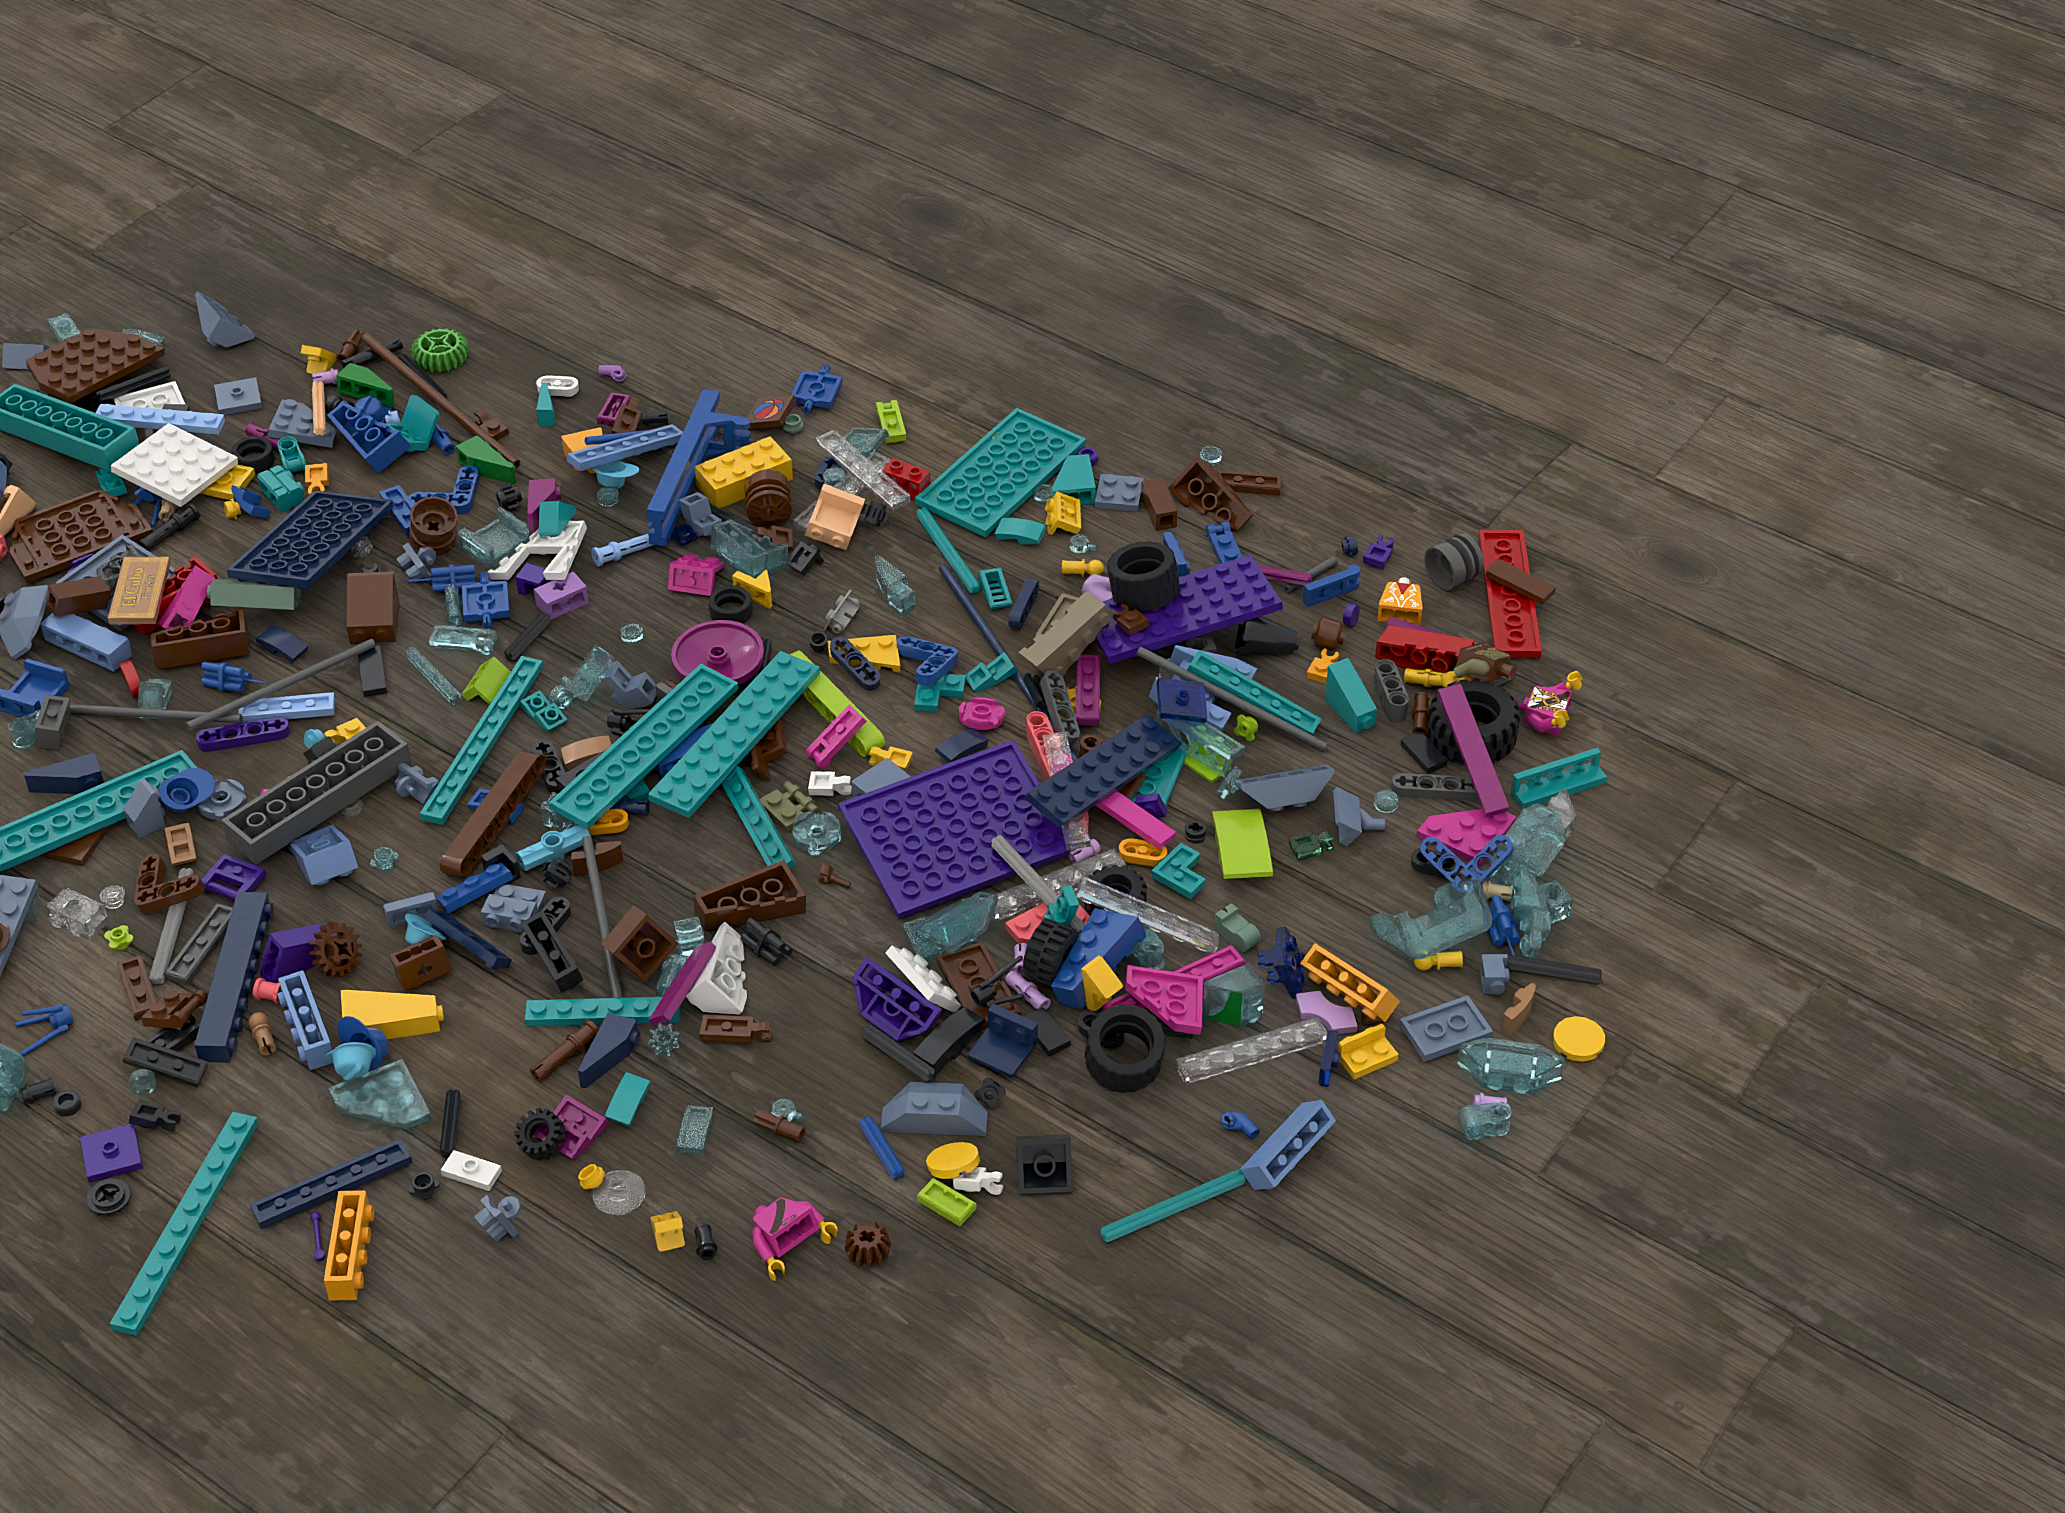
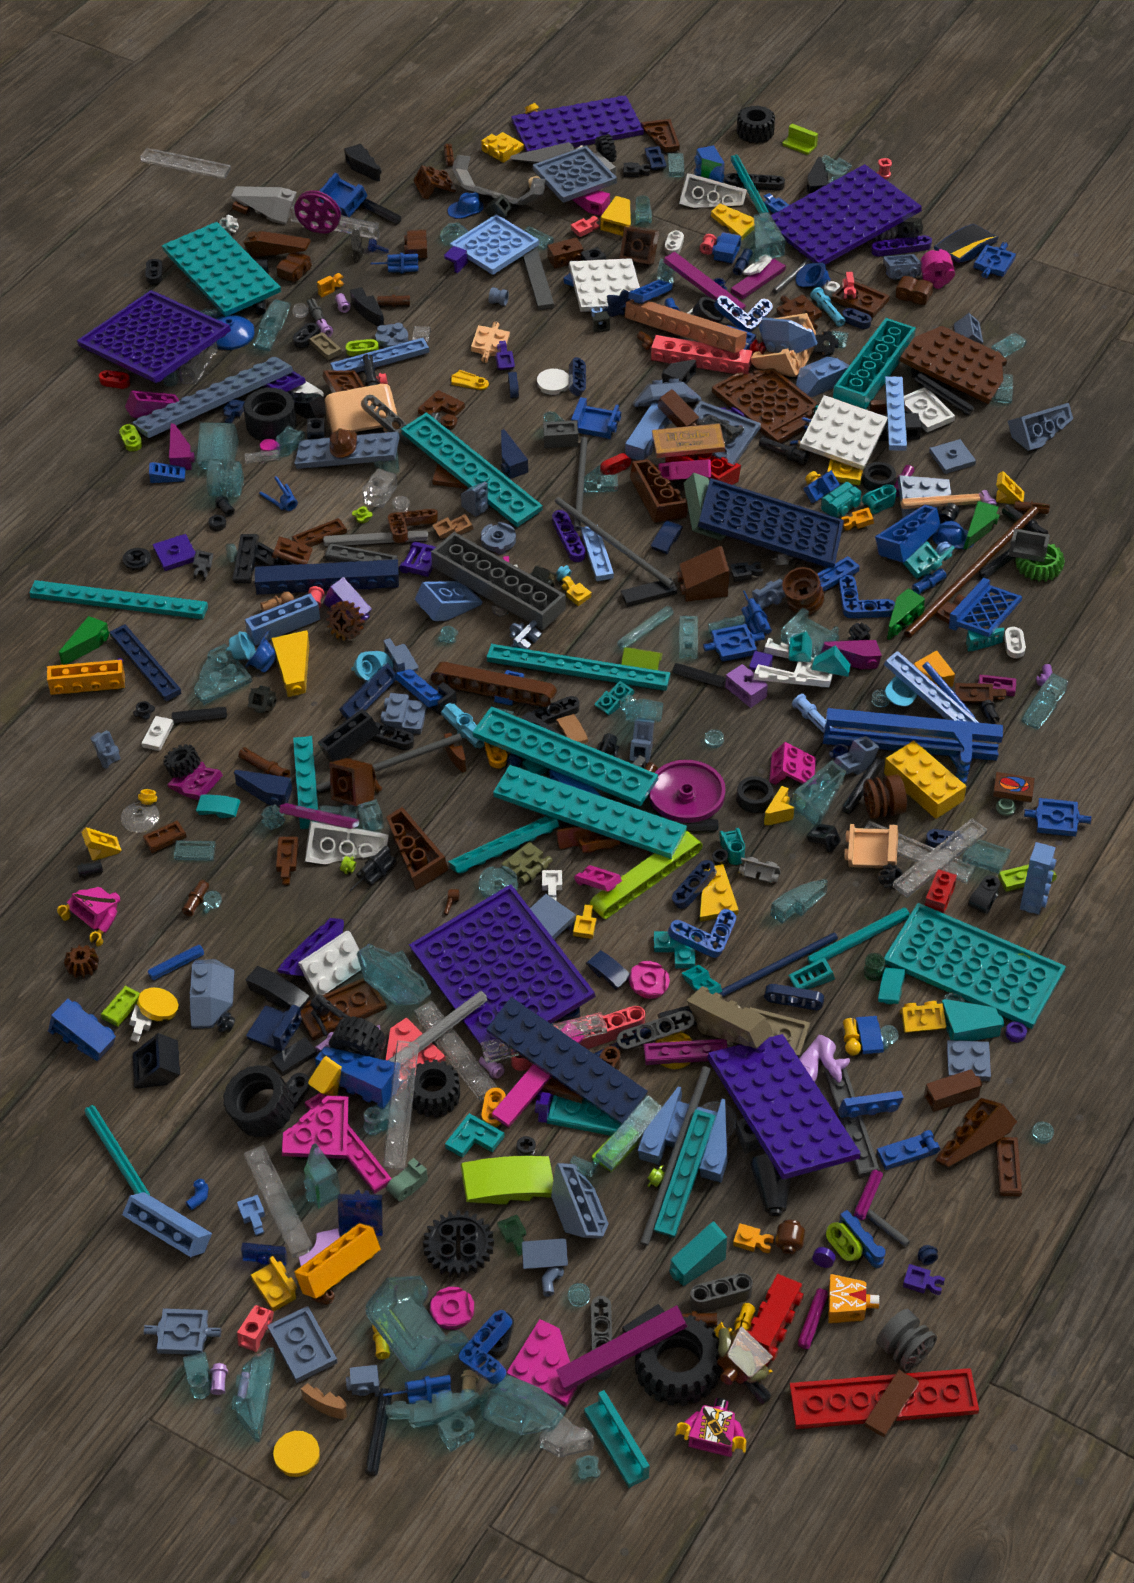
camera: 85 degrees right, 5 degrees up
blue piece [159,768,215,813] -> none
blue piece [202,661,266,693] -> none
reddish brown brick [389,935,452,991] -> none
black gear [541,857,572,889] -> none
reddish brown plate [752,525,793,552] -> none
clear light blue tile [823,467,845,486] -> none
black axle [861,1024,937,1083] -> none
teal slope [1043,885,1079,926] -> none
black tyre [1107,541,1180,611] -> none
reddish brown plate [1111,604,1149,636] -> none
clear blue plate [1157,677,1207,723] -> none
none -> blue wedge [48,998,116,1061]
none -> green slope [59,616,110,665]
none -> reddish brown plate [142,820,187,853]
none -> sand blue plate [144,1309,221,1355]
none -> medium blue plate [237,1195,265,1236]
none -> coral leg [237,1305,274,1352]
none -> pearl dark grey brick [247,685,277,713]
none -> lime plate [340,856,356,875]
none -> black gear [423,1210,494,1278]
none -> dark pink tile [430,1287,474,1330]
none -> clear light blue plate [576,1455,601,1480]
none -> teal piece [719,828,745,865]
none -> teal slope [788,631,812,662]
none -> medium blue wedge [796,357,850,397]
none -> lime plate [826,1222,863,1261]
none -> blue slope [856,1016,884,1054]
none -> clear green wheel [863,953,885,981]
none -> blue fence [949,578,1022,637]
none -> black piece [968,875,1000,914]
none -> dark grey panel [1009,528,1050,562]
none -> medium blue brick [1020,842,1057,914]
none -> clear light blue slope [1022,673,1068,730]

